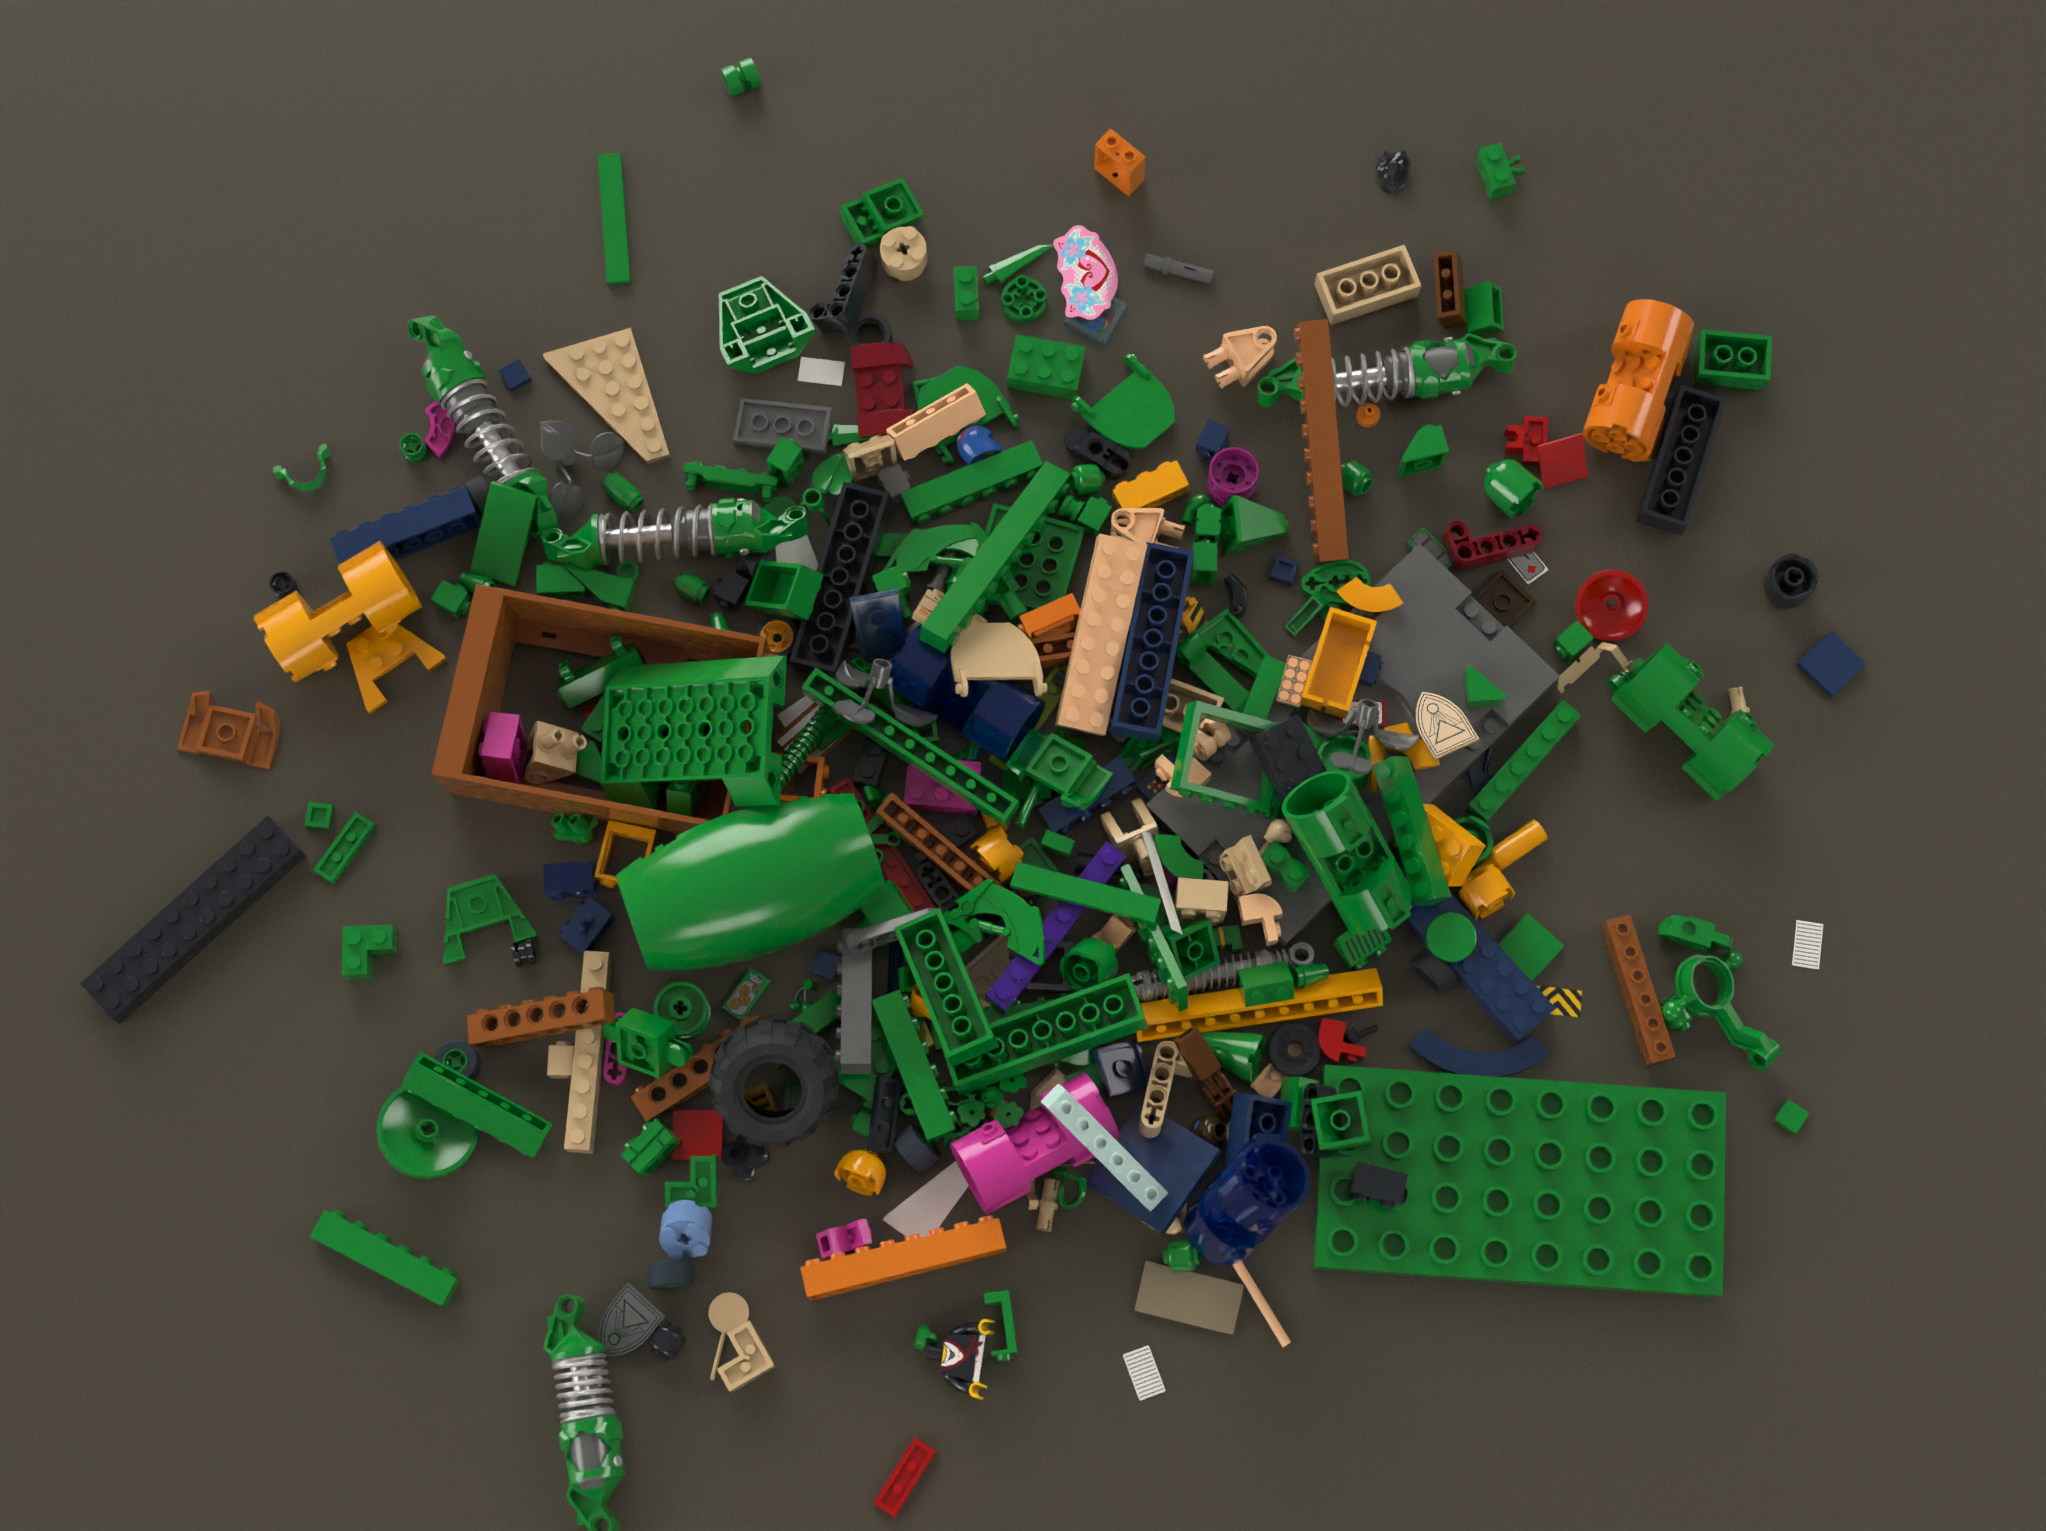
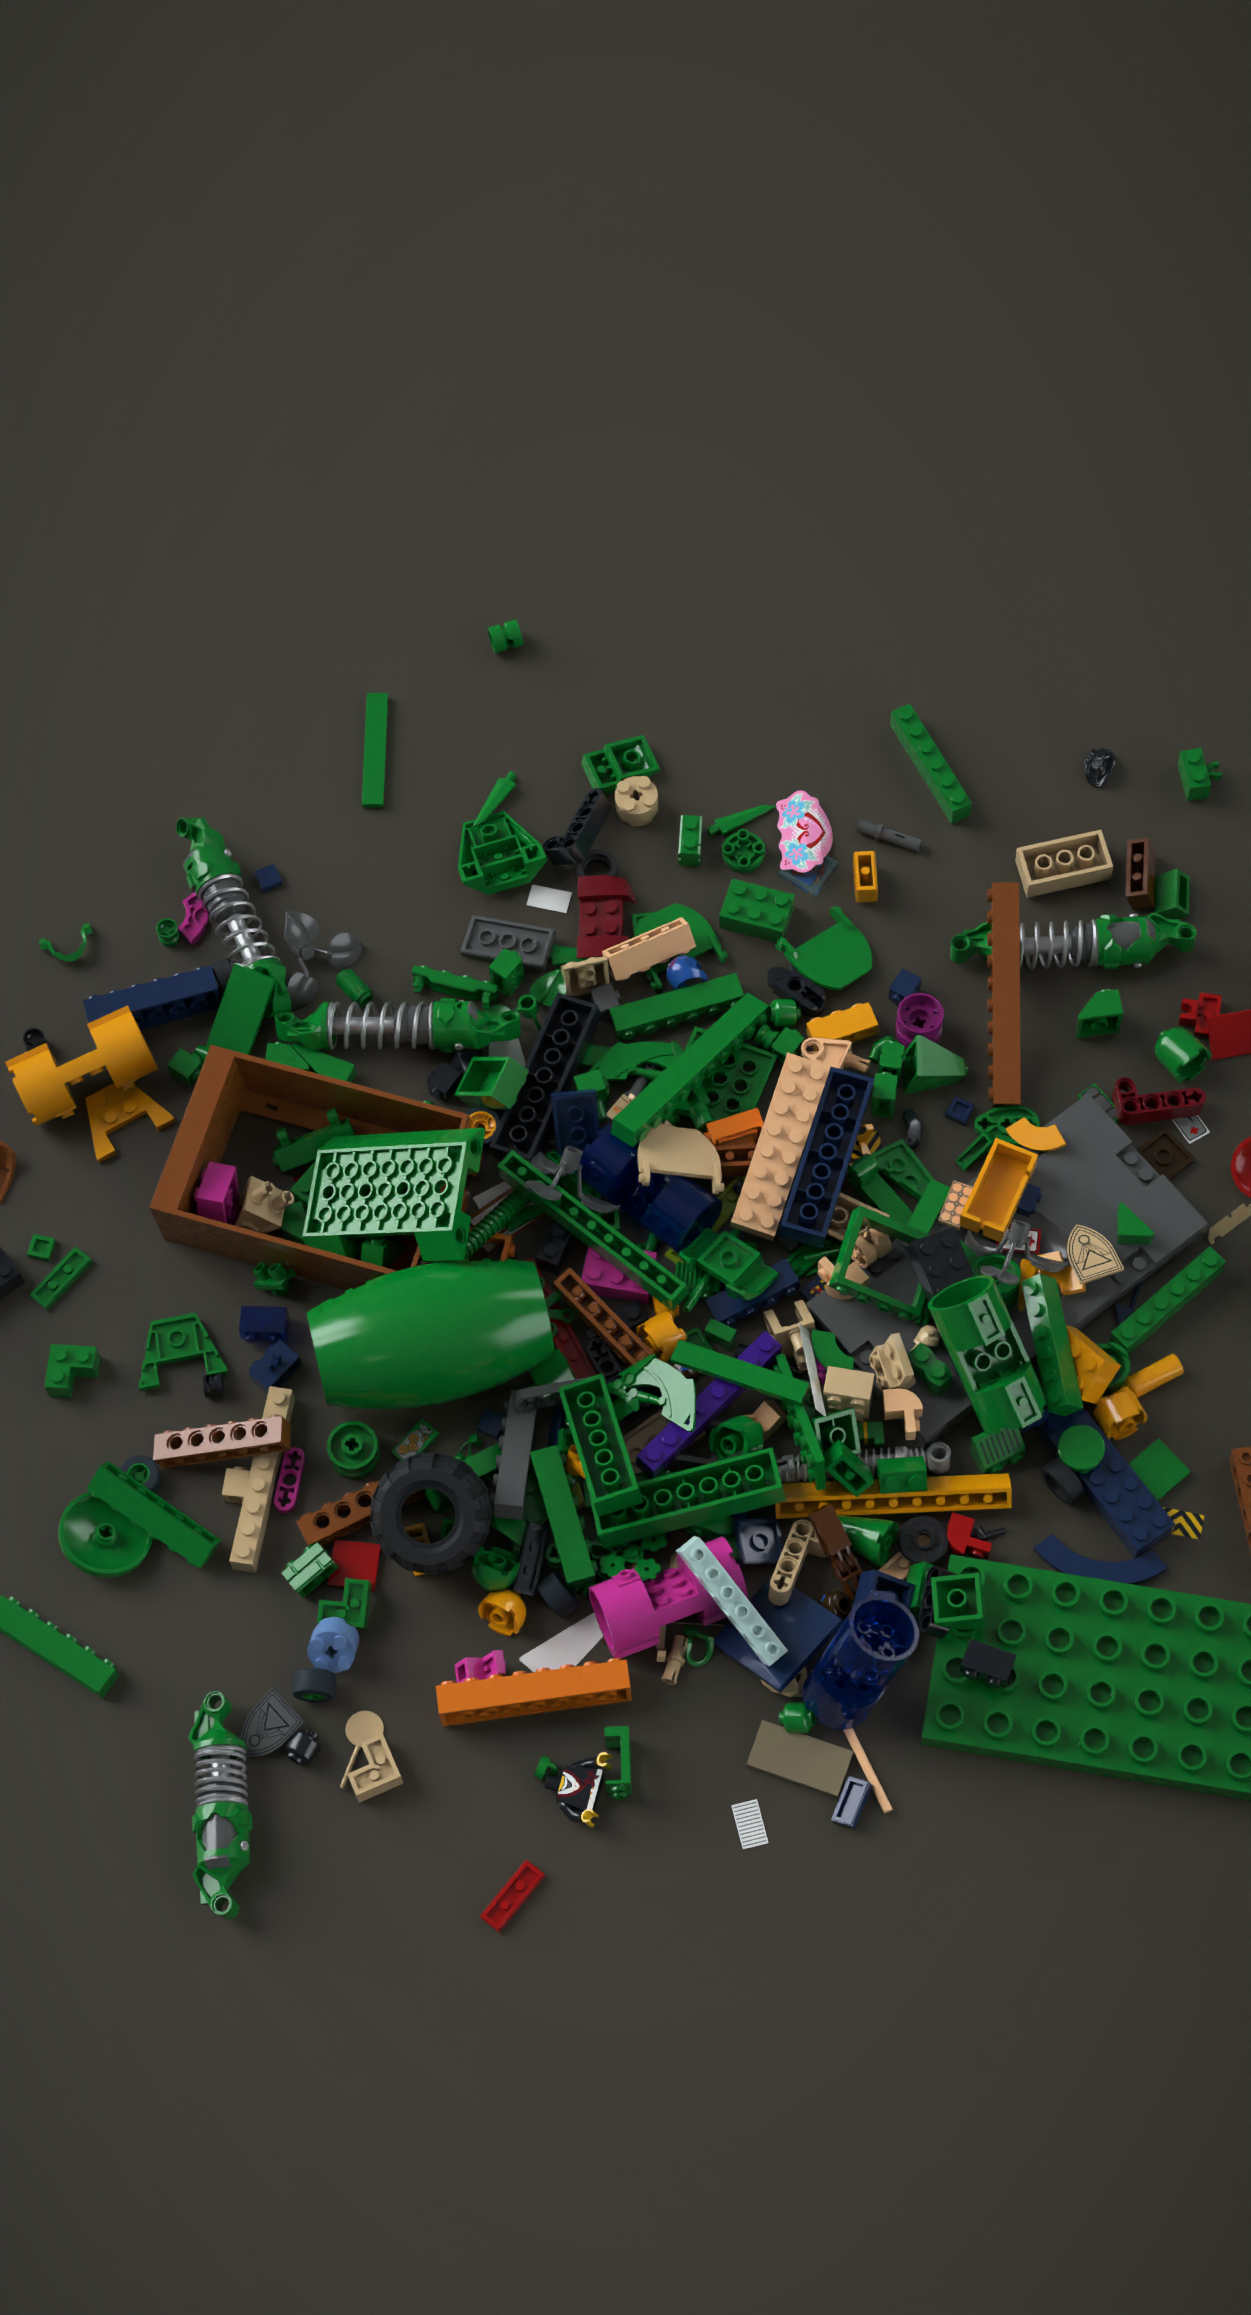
camera: 10 degrees right, 10 degrees down
tan wing [543,328,670,464] -> none
light orange window [594,820,659,888] -> none
green brick [602,1008,693,1078] -> none
green tile [616,560,641,583] -> none
green brick [673,572,711,604] -> none
black plate [721,1134,771,1180] -> none
green piece [864,785,886,811] -> none
orange window [1094,128,1146,196] -> none
light nougat piece [1203,326,1277,388] -> none
green cone [1290,964,1329,989] -> none
green head [1341,460,1373,496] -> none
orange tile [1356,402,1380,428] -> none
green brick [1553,620,1594,662] -> none
none -> green cylinder [471,1547,520,1591]
none -> green bar [472,771,517,828]
none -> green brick [823,1440,874,1497]
none -> tile [831,1776,872,1829]
none -> light orange brick [853,851,878,903]
none -> green brick [890,703,972,824]

